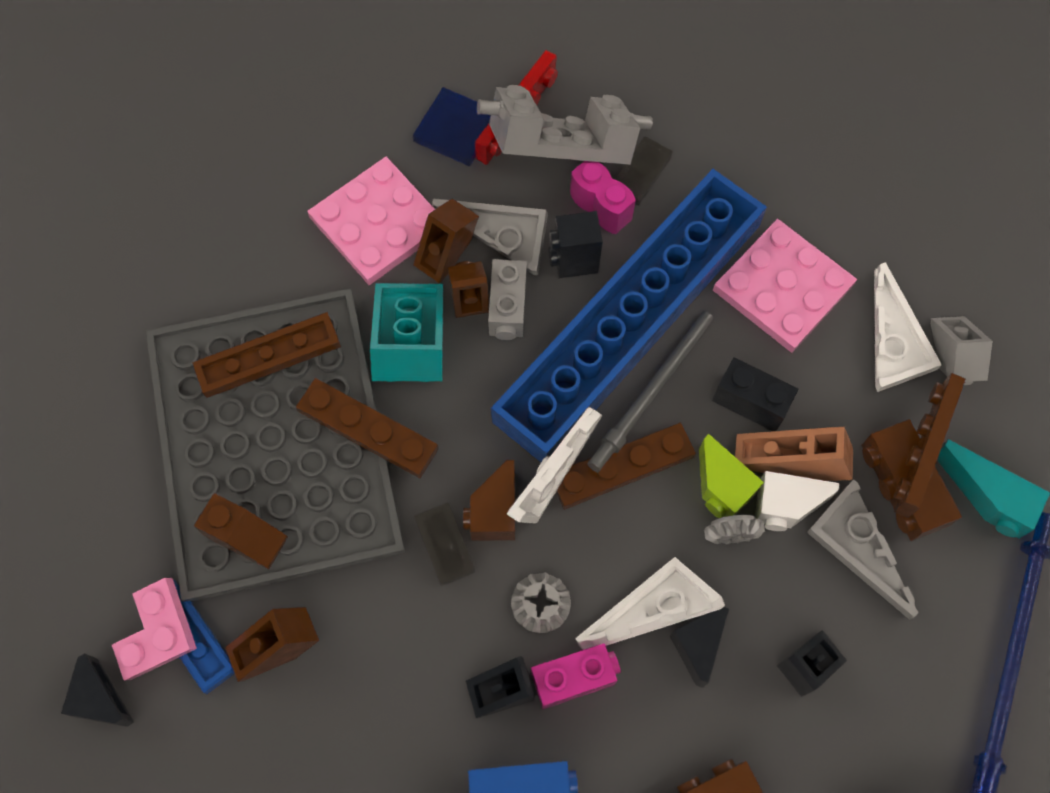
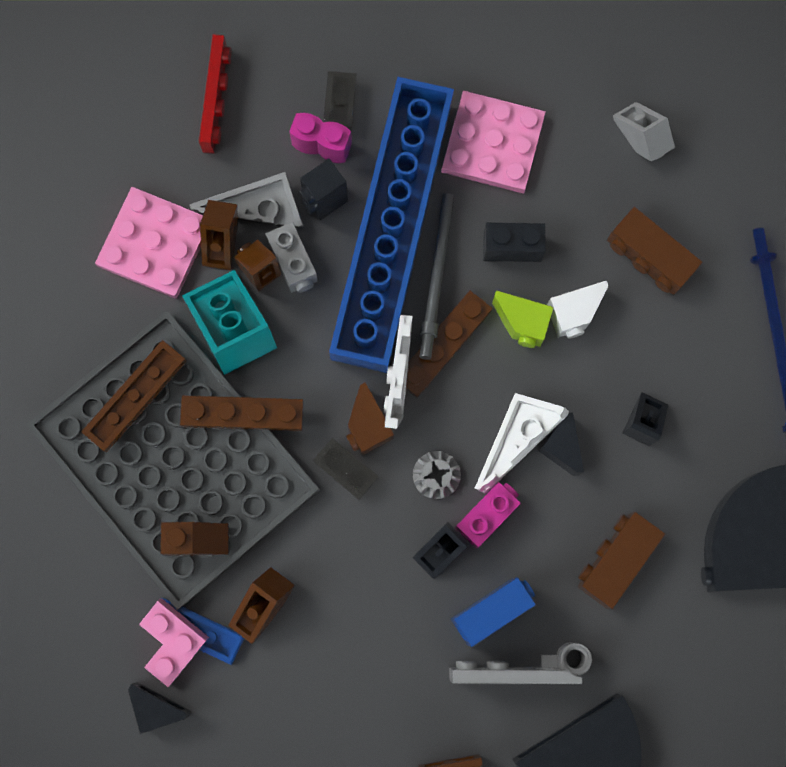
camera: 30 degrees left, 10 degrees up
clear blue tile [412,87,491,166] -> none
light grey brick [477,85,653,164] -> none
light grey gear [704,515,765,545] -> none
nougat slope [735,426,853,481] -> none
light grey wing [807,479,919,620] -> none
white wing [874,262,942,392] -> none
reddish brown plate [893,373,966,518] -> none
teal slope [937,439,1050,539] -> none

